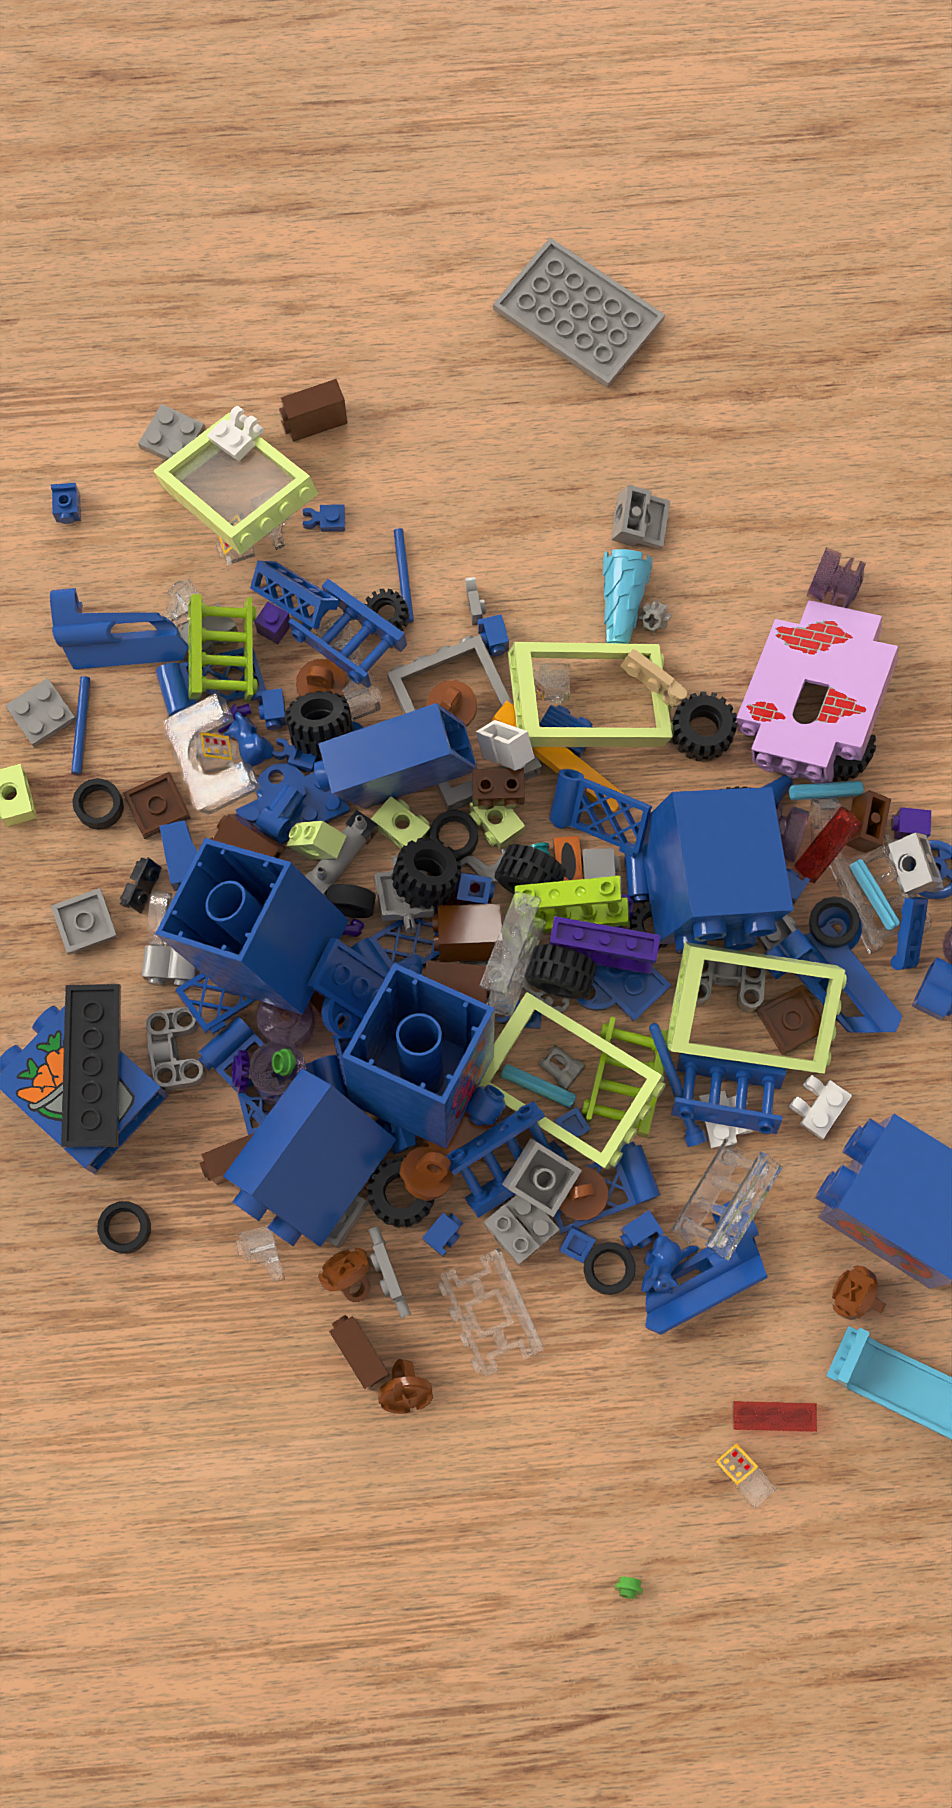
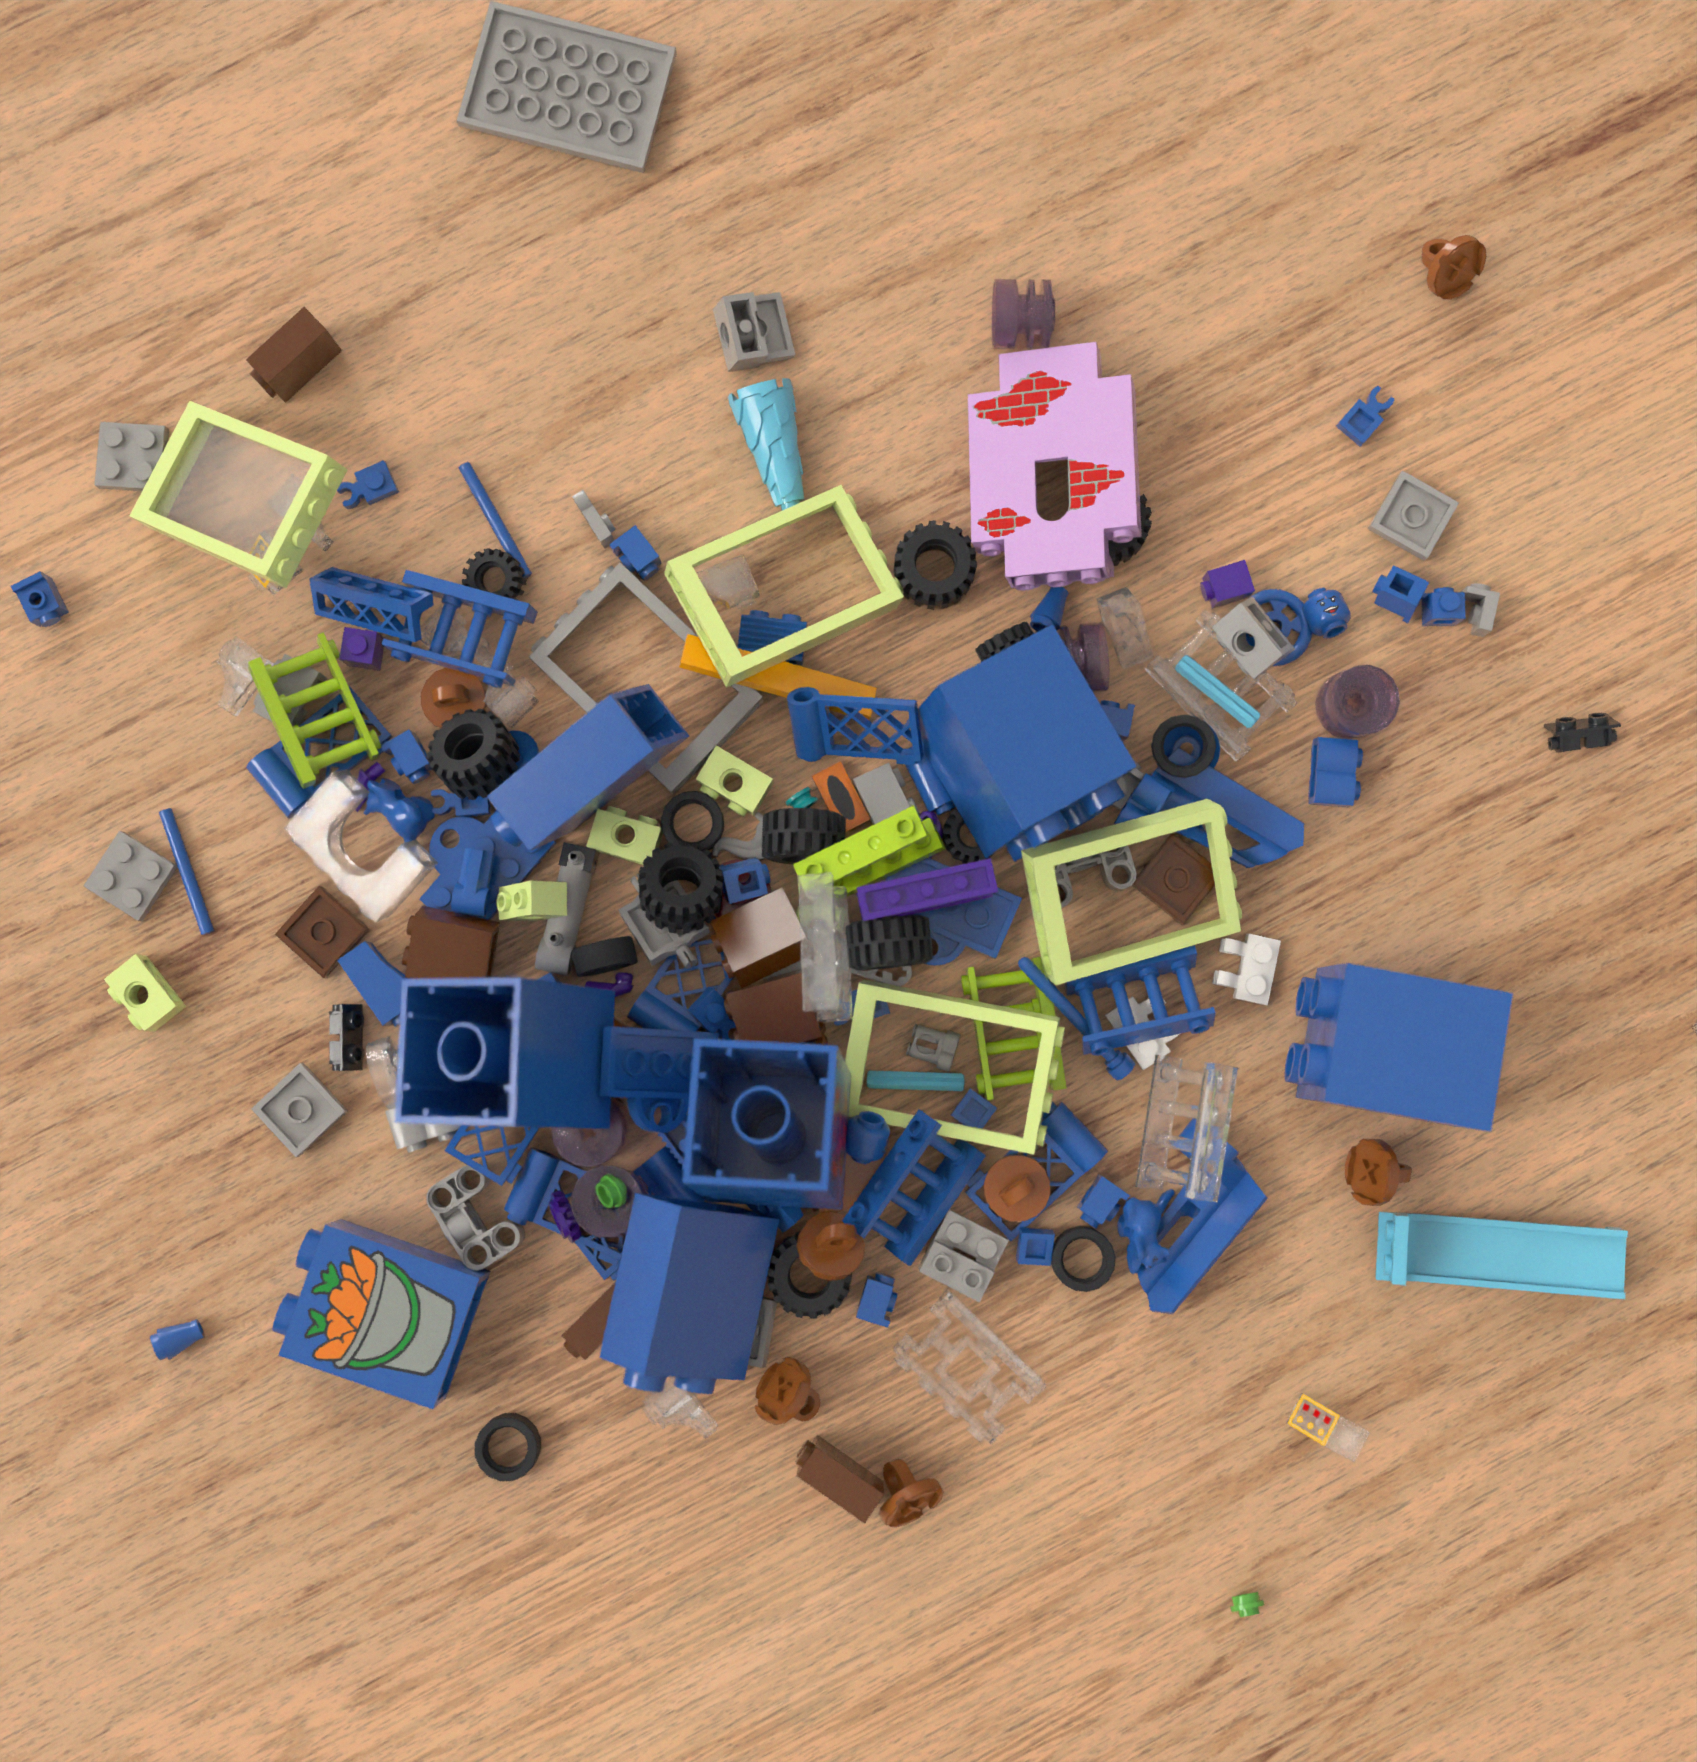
camera: 20 degrees left, 10 degrees up
blue panel [50,588,188,669] -> none
black plate [61,984,121,1148] -> none
black tyre [72,778,124,830] -> none
clear slope [195,732,238,773] -> none
white plate [207,406,264,461] -> none
light grey plate [368,1226,411,1318] -> none
dark orange tile [426,680,477,727] -> none
reddish brown brick [472,768,525,810] -> none
white piece [476,720,535,771] -> none
light grey brick [502,1138,582,1217] -> none
tan hinge [620,649,688,708] -> none
light grey gear [639,600,672,633] -> none
clear red plate [732,1401,817,1432] -> none
medium azure axle [789,781,864,800] -> none
clear red plate [794,806,862,884] -> none
reddish brown brick [844,790,891,853] -> none
blue plate [891,897,928,970] -> none

